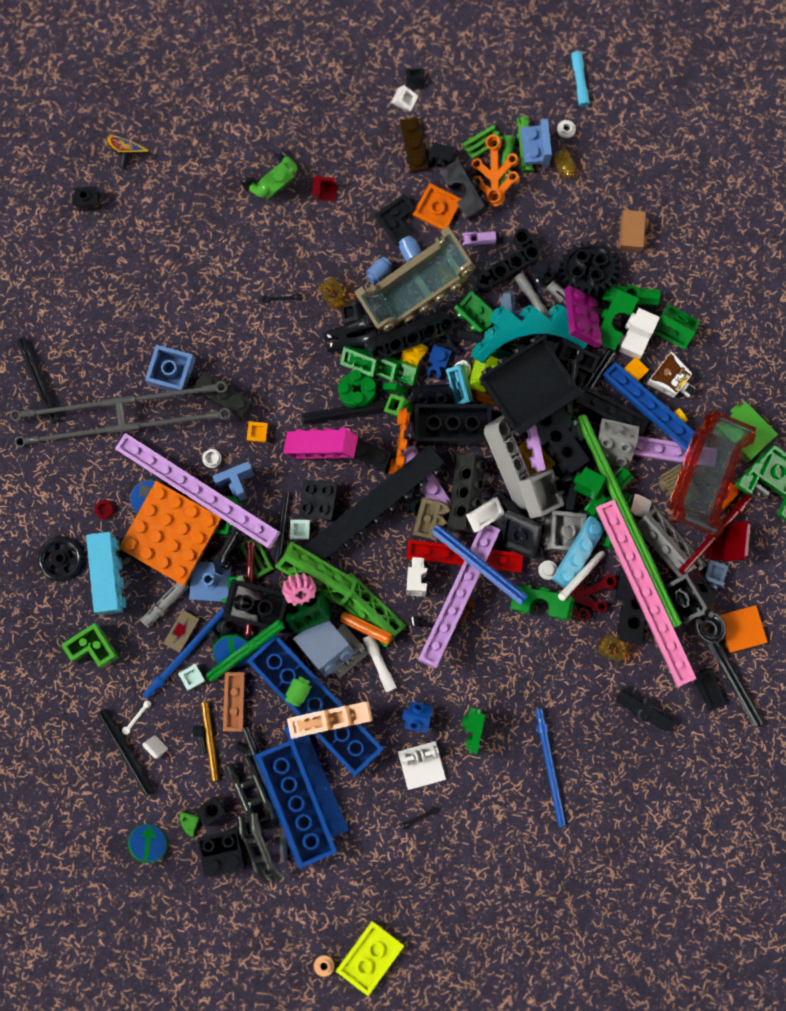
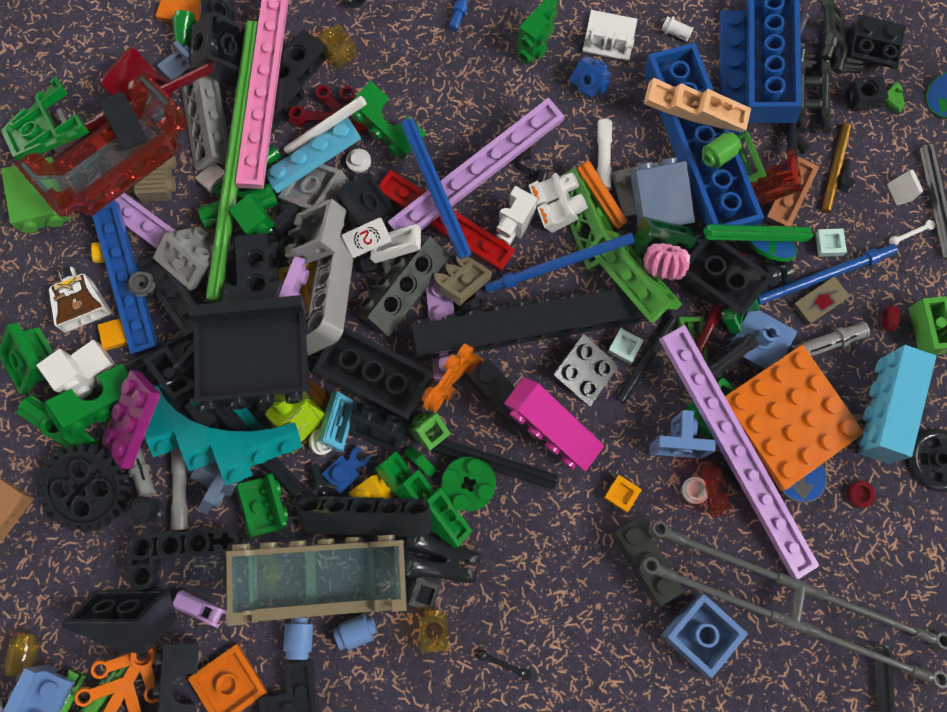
camera: 155 degrees left, 5 degrees down
none -> black slope [62,589,177,654]
none -> black tile [99,92,148,151]
none -> dark grey plate [128,272,155,297]
none -> green cone [172,10,197,48]
none -> white sticker [342,218,392,258]
none -> blue bar [485,233,635,293]
none -> white hips [529,173,588,233]
none -> white pin [661,16,694,42]
none -> clear red wing [701,462,732,518]
none -> bright green tile [738,131,767,183]
none -> clear red wing [750,149,803,206]
none -> dark red tile [882,305,900,332]

